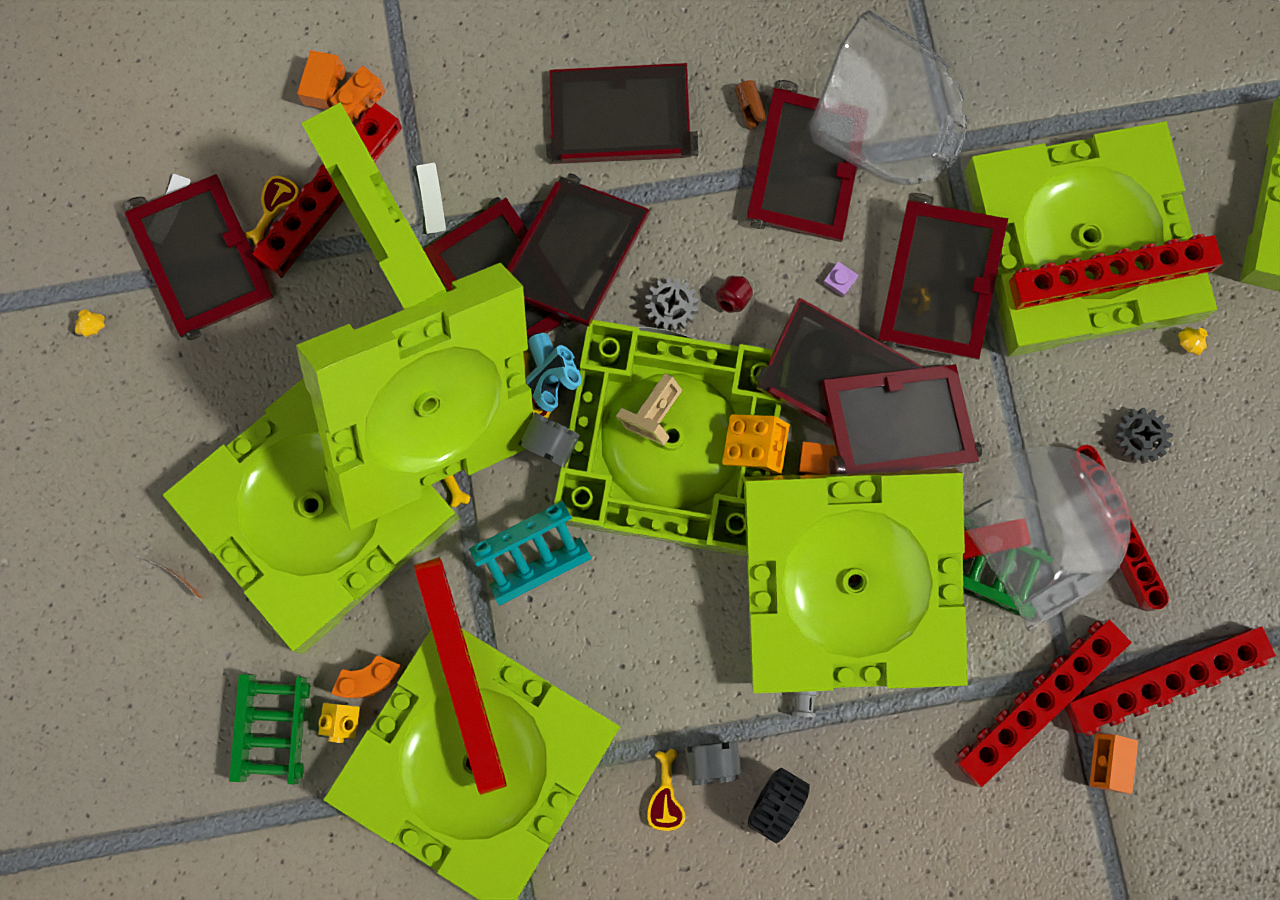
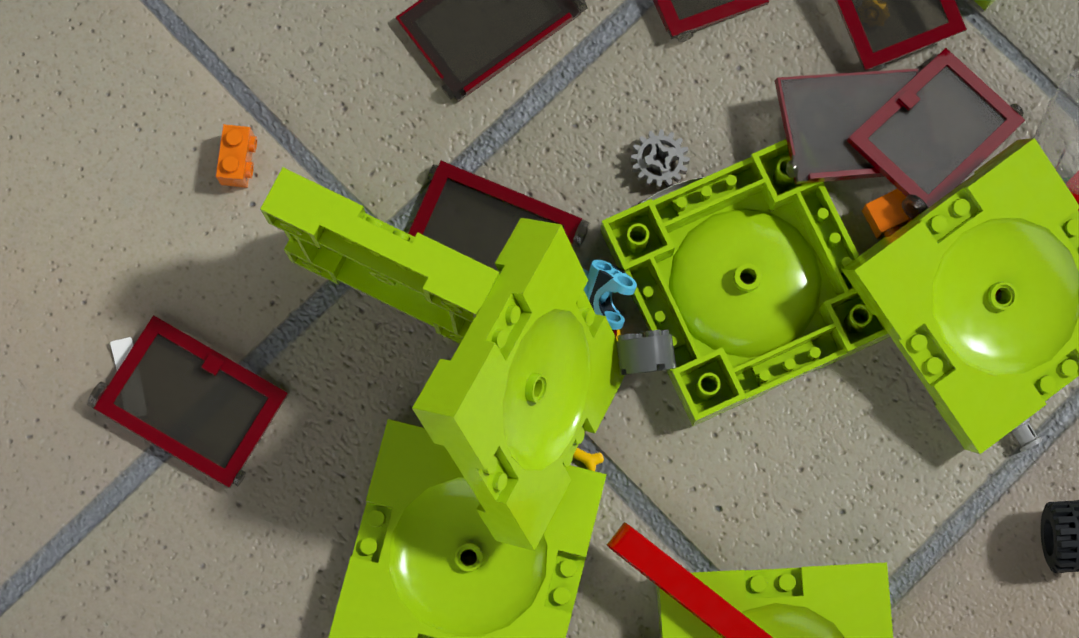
camera: 35 degrees left, 0 degrees up
yellow piece [75,309,105,337] -> none
yellow piece [245,175,300,245] -> none
red brick [252,103,402,278] -> none
orange brick [297,50,345,110] -> none
white sticker [416,163,446,234] -> none
teal fence [469,501,592,606] -> none
clear smoke door [507,173,650,327] -> none
tan bracket [616,374,682,445] -> none
yellow piece [647,749,686,831] -> none
dark grey brick [685,741,741,786] -> none
dark red head [716,276,753,313] -> none
light orange bracket [722,415,790,474] -> none
lavender plate [823,262,859,297] -> none

